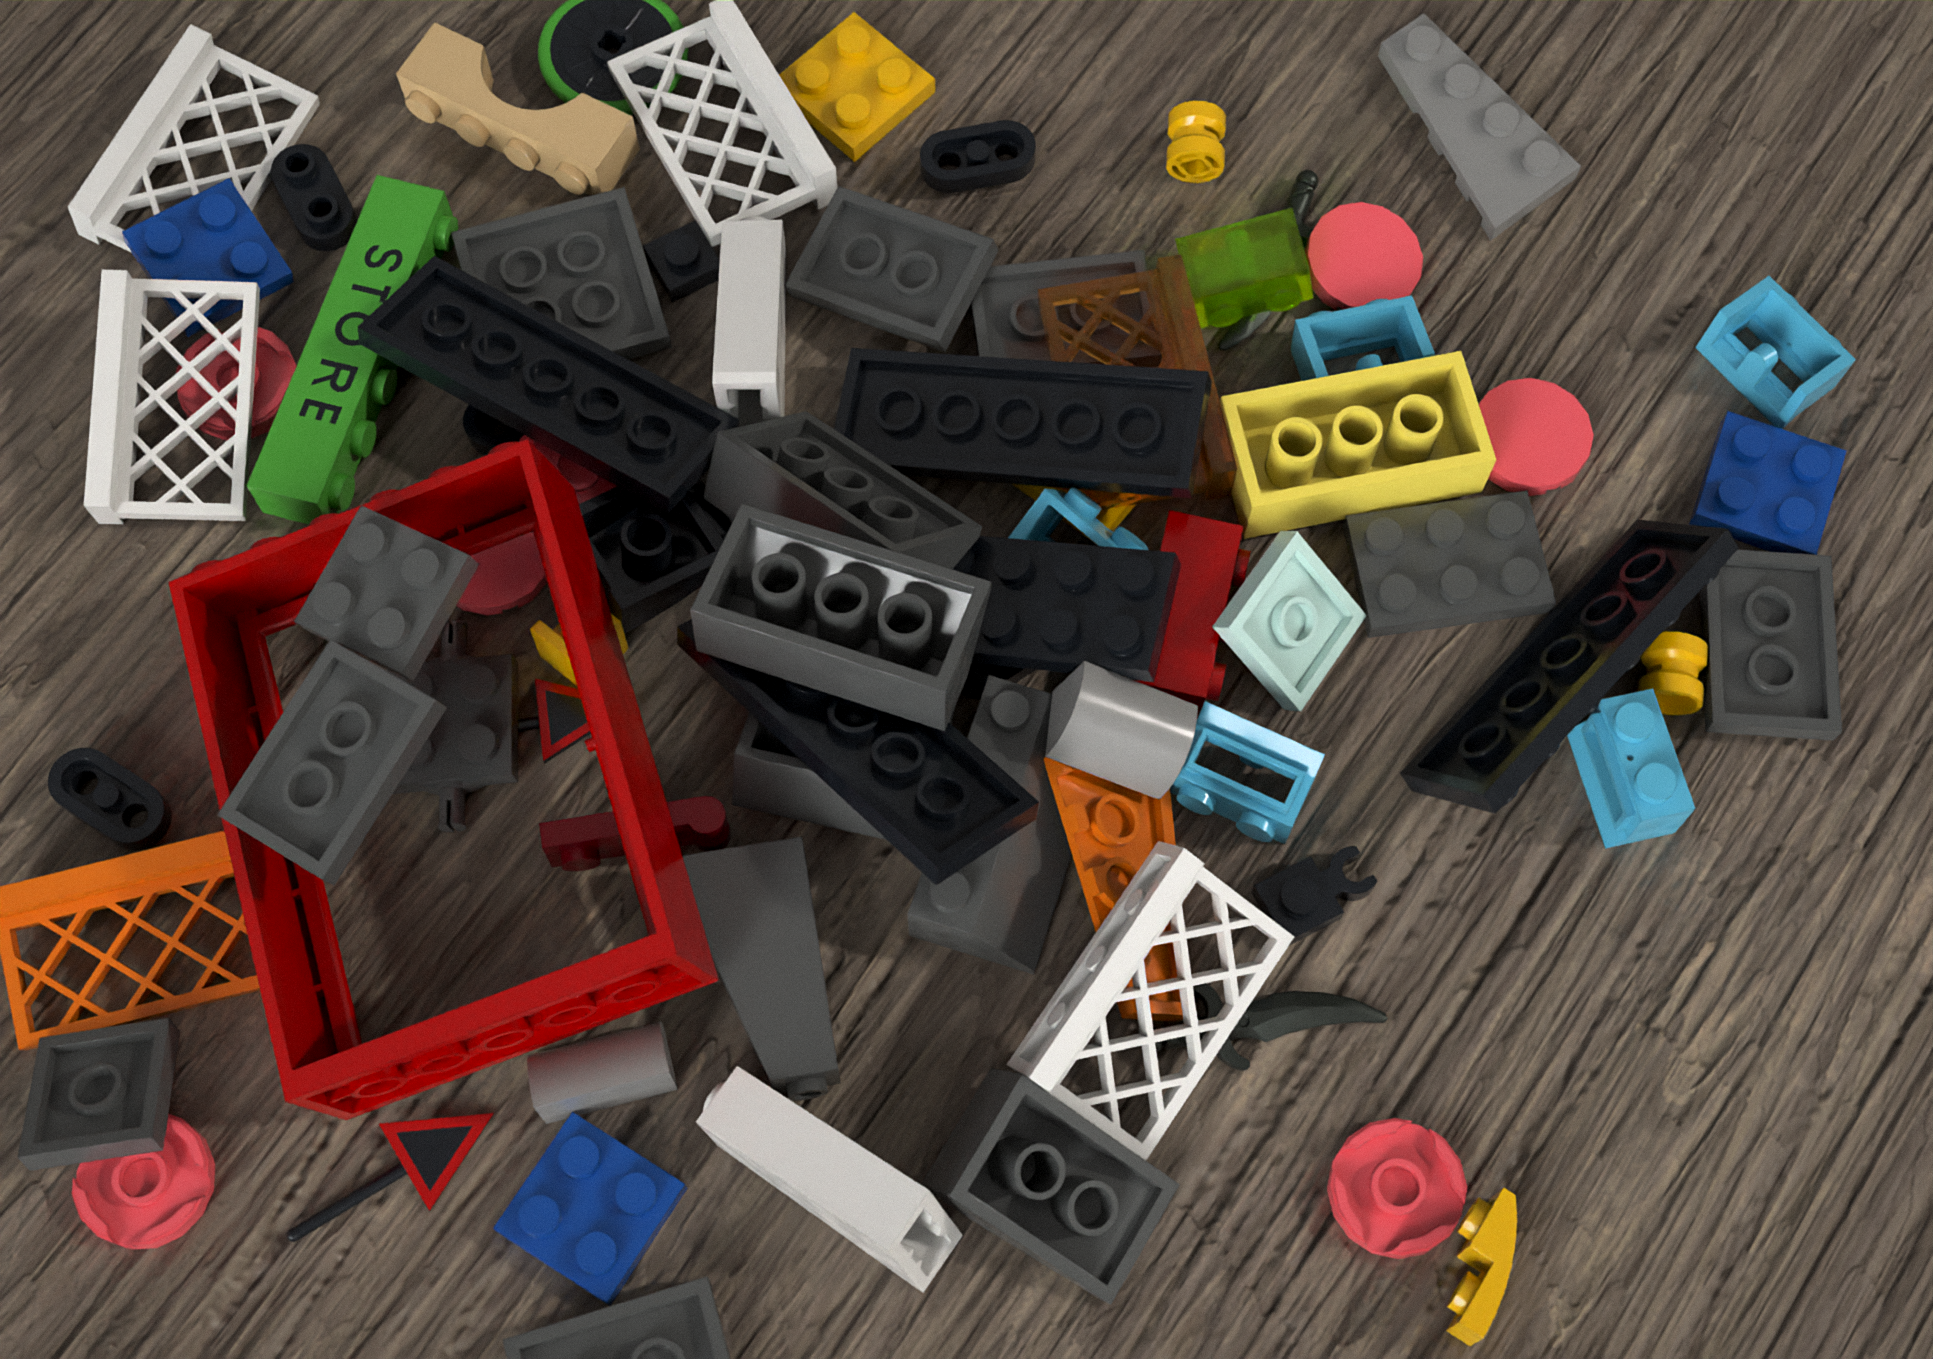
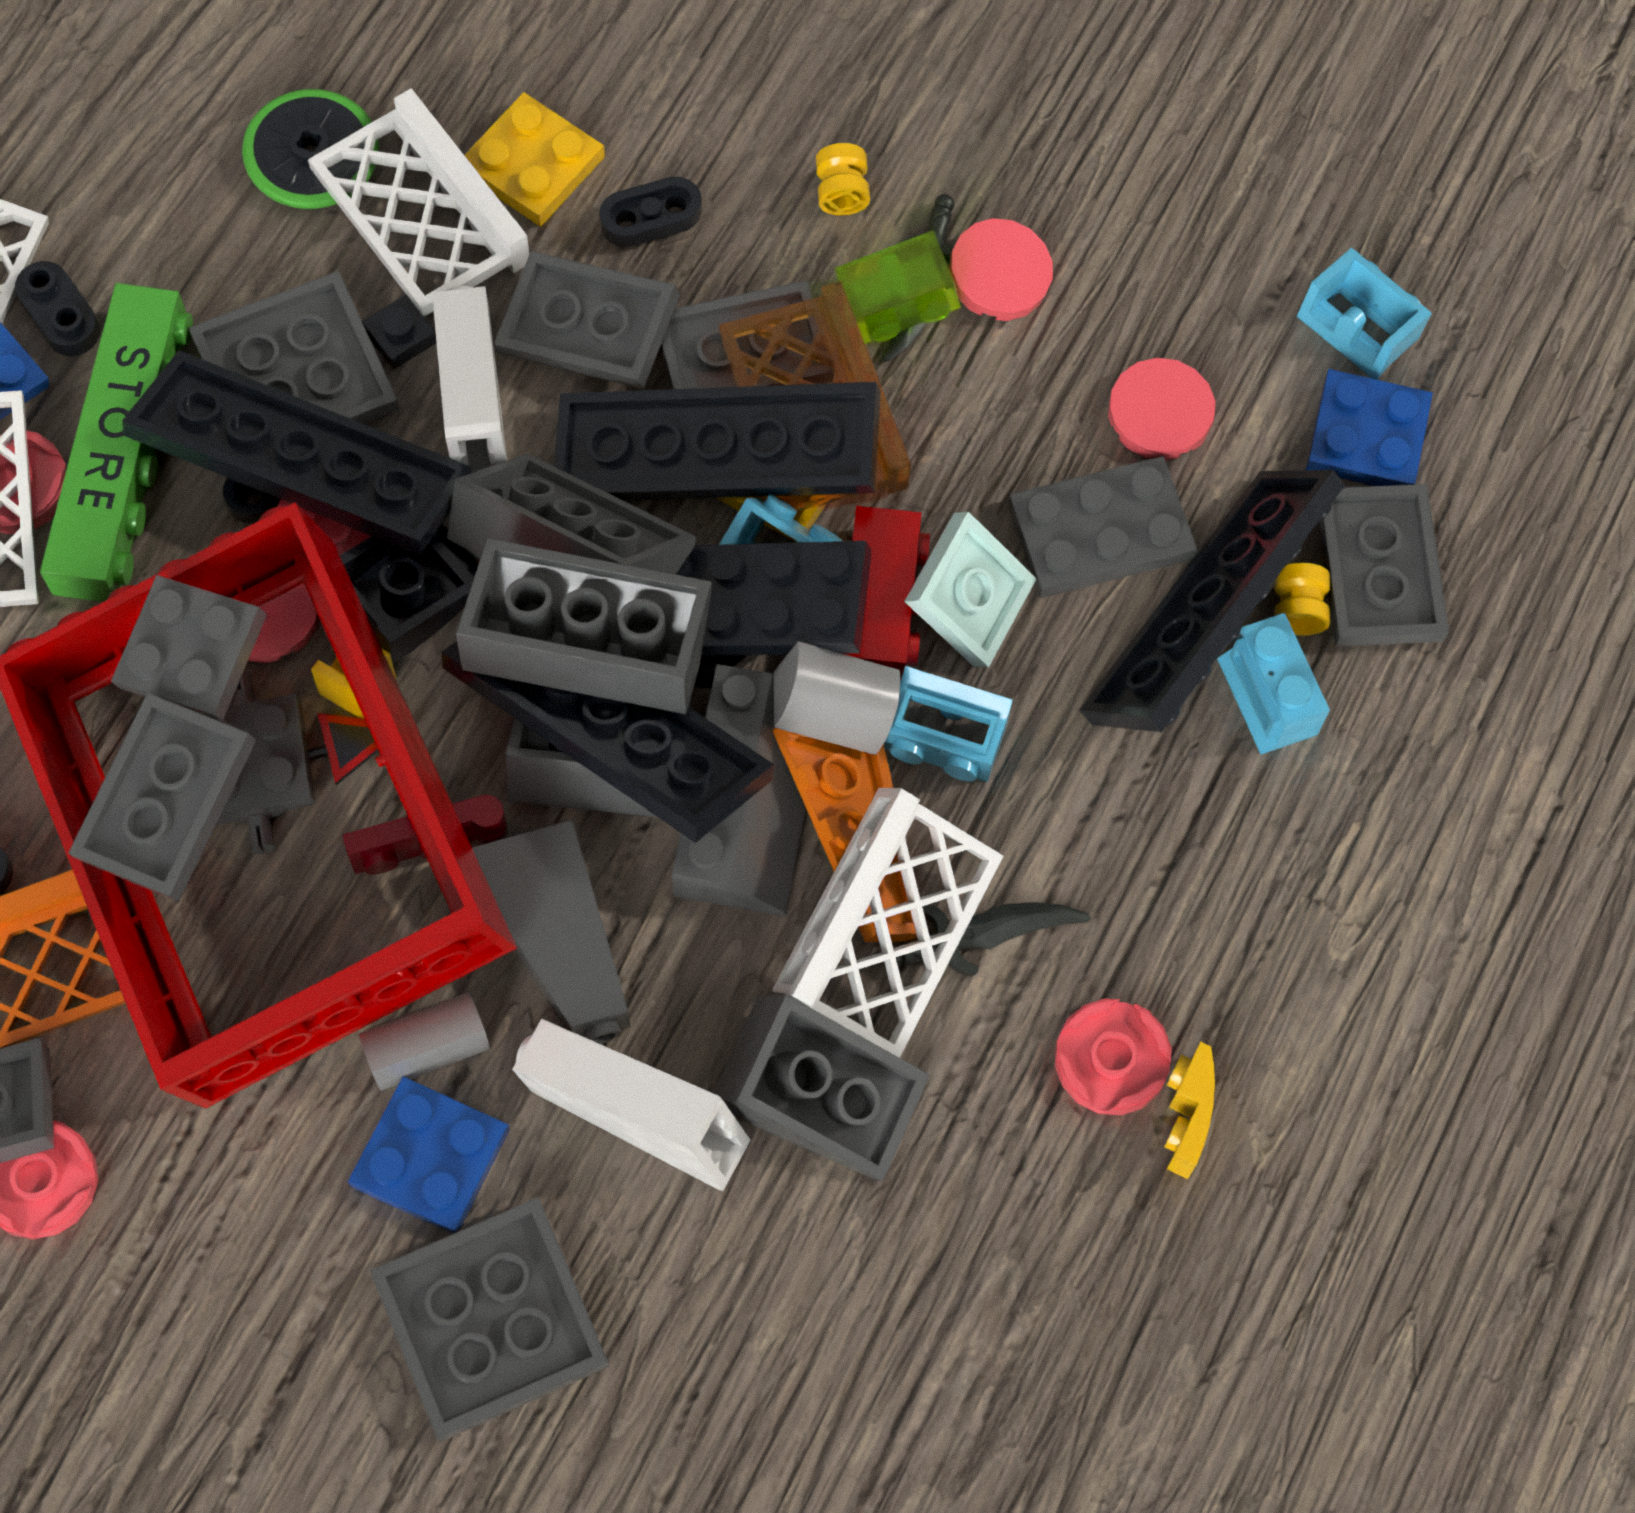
camera: 10 degrees left, 0 degrees up
piece [287,1113,494,1242] -> none
tan arch [396,22,640,196] -> none
light yellow brick [1214,351,1497,539] -> none
black plate [1251,846,1377,946] -> none
medium azure window [1291,295,1435,381] -> none
light grey wing [1378,13,1581,241] -> none

